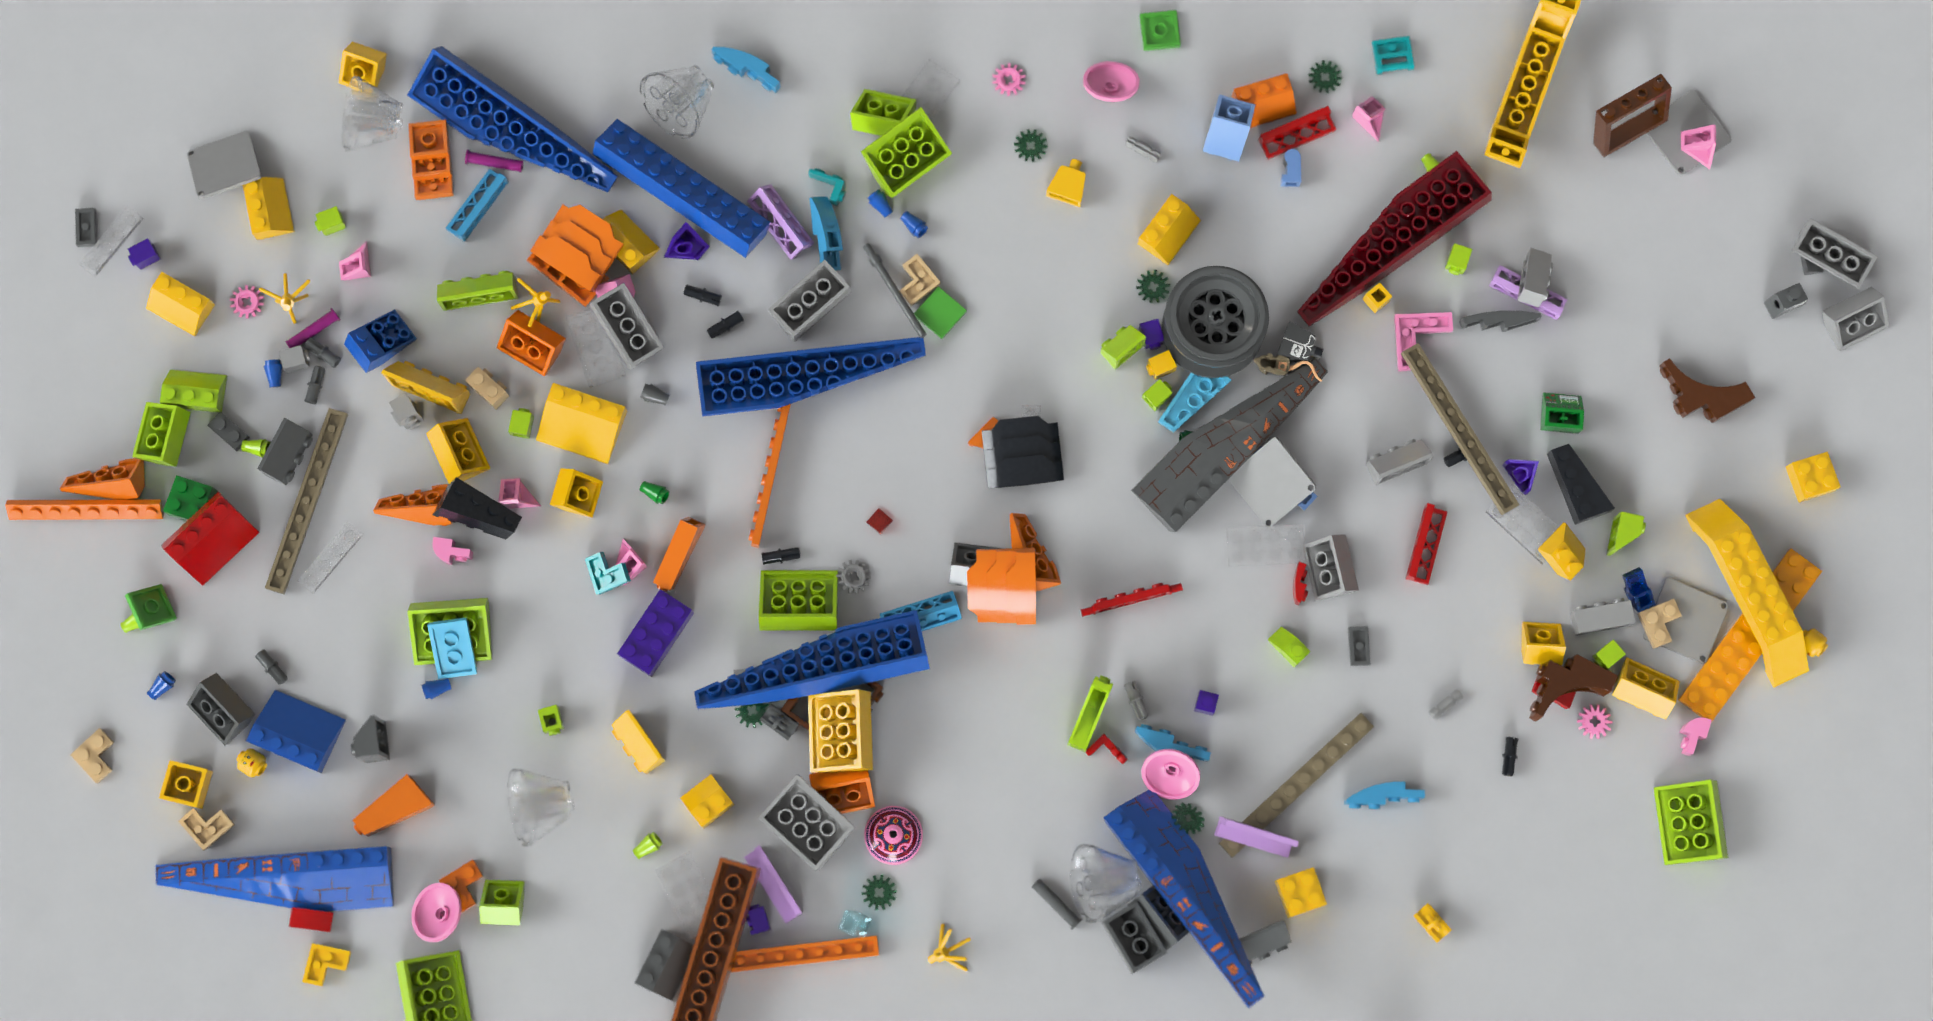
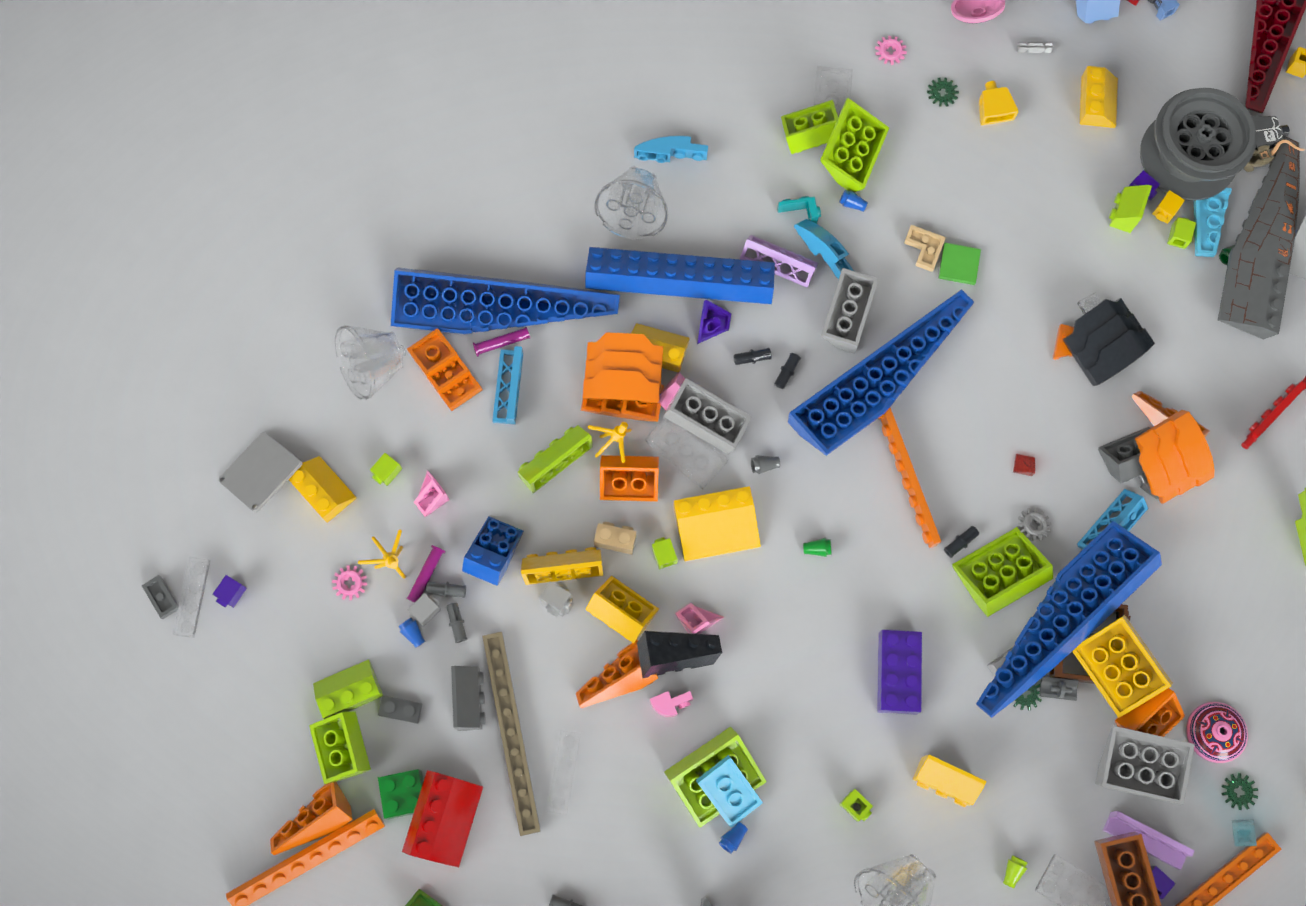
camera: 30 degrees left, 5 degrees down
yellow slope [146,272,215,336] -> none
lime cone [241,439,271,458] -> none
yellow slope [339,41,387,95] -> none
yellow slope [550,468,603,518] -> none
plate [585,552,631,595] -> none
bright pink slope [616,539,647,586] -> none
orange slope [653,517,706,592] -> none
yellow slope [680,774,734,829] -> none
dark grey bar [863,243,927,338] -> none
blue cone [900,211,928,238] -> none
clear green gear [1136,270,1170,303] -> none

